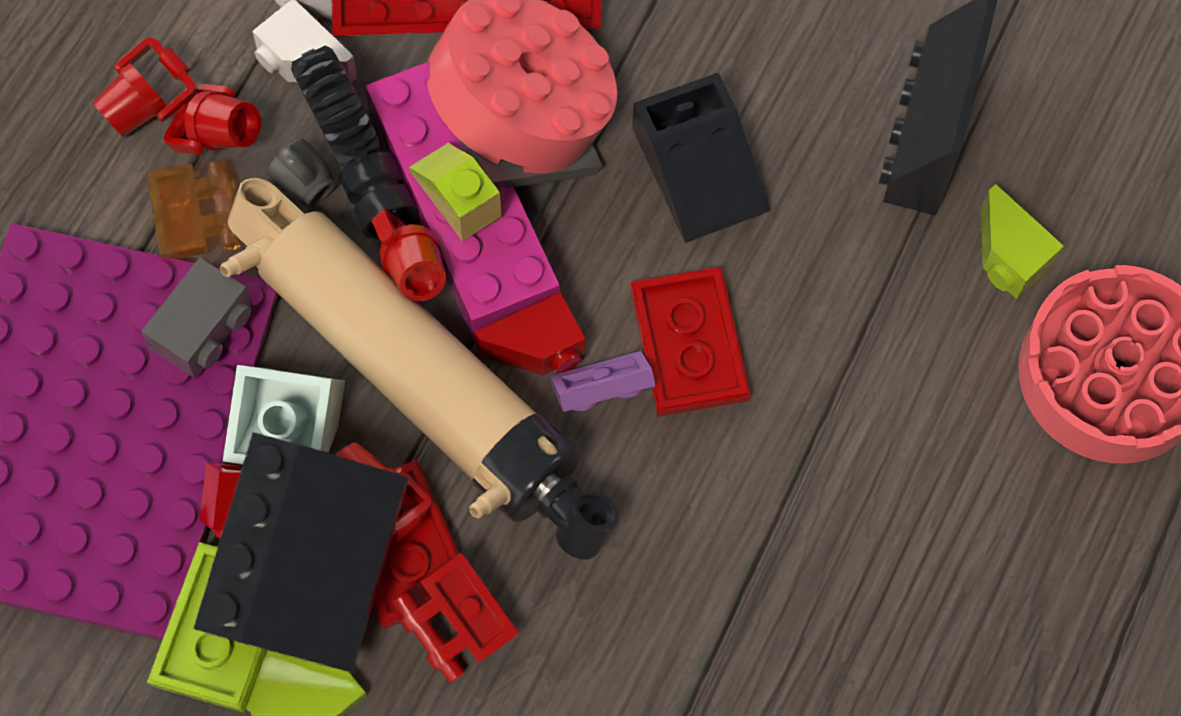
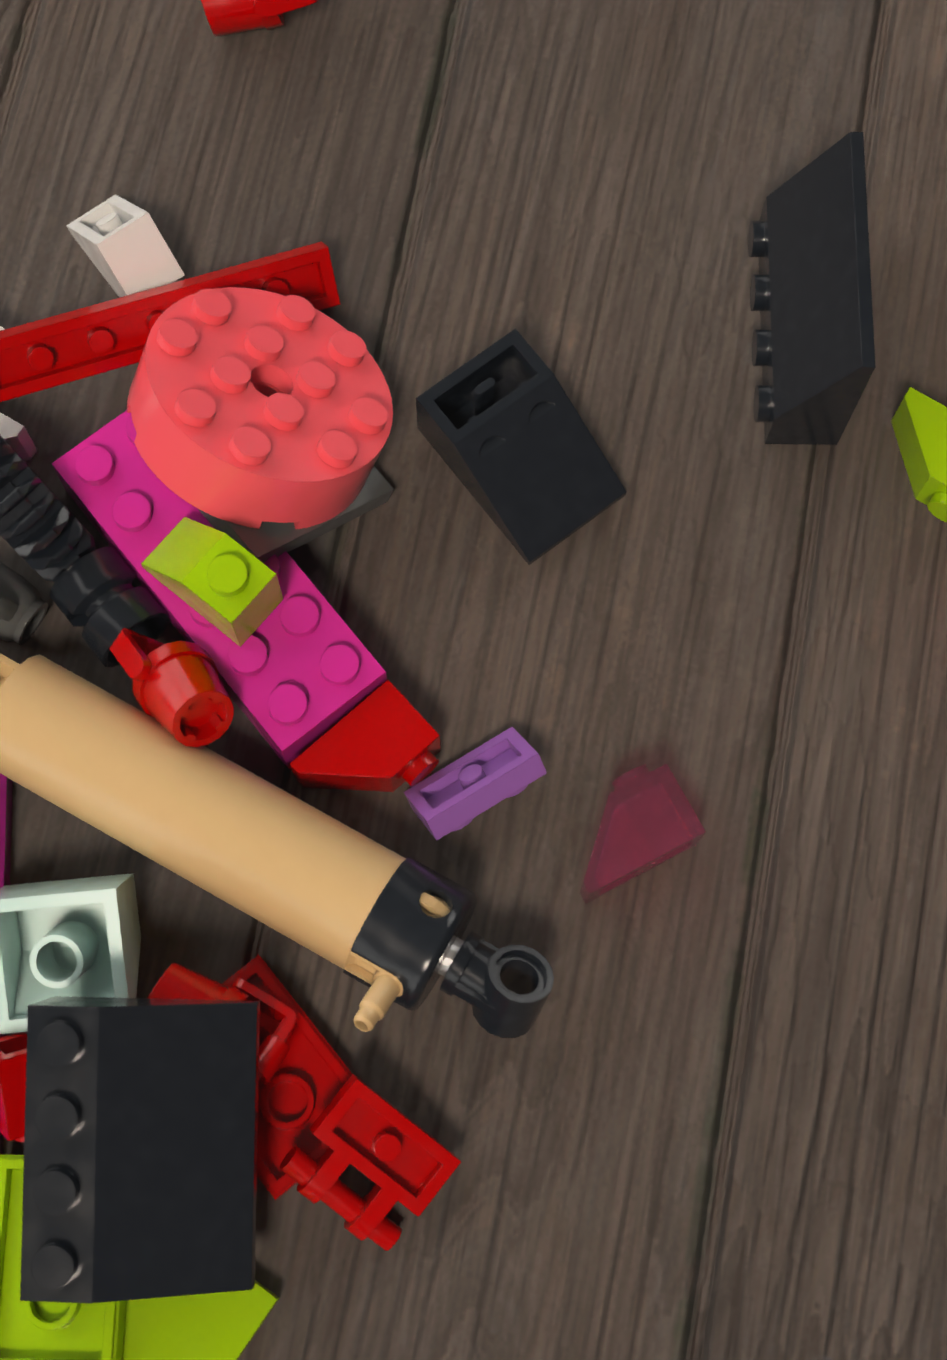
camera: 15 degrees left, 5 degrees up
red tile [630,267,751,417] -> none
none -> clear pink slope [579,763,706,904]

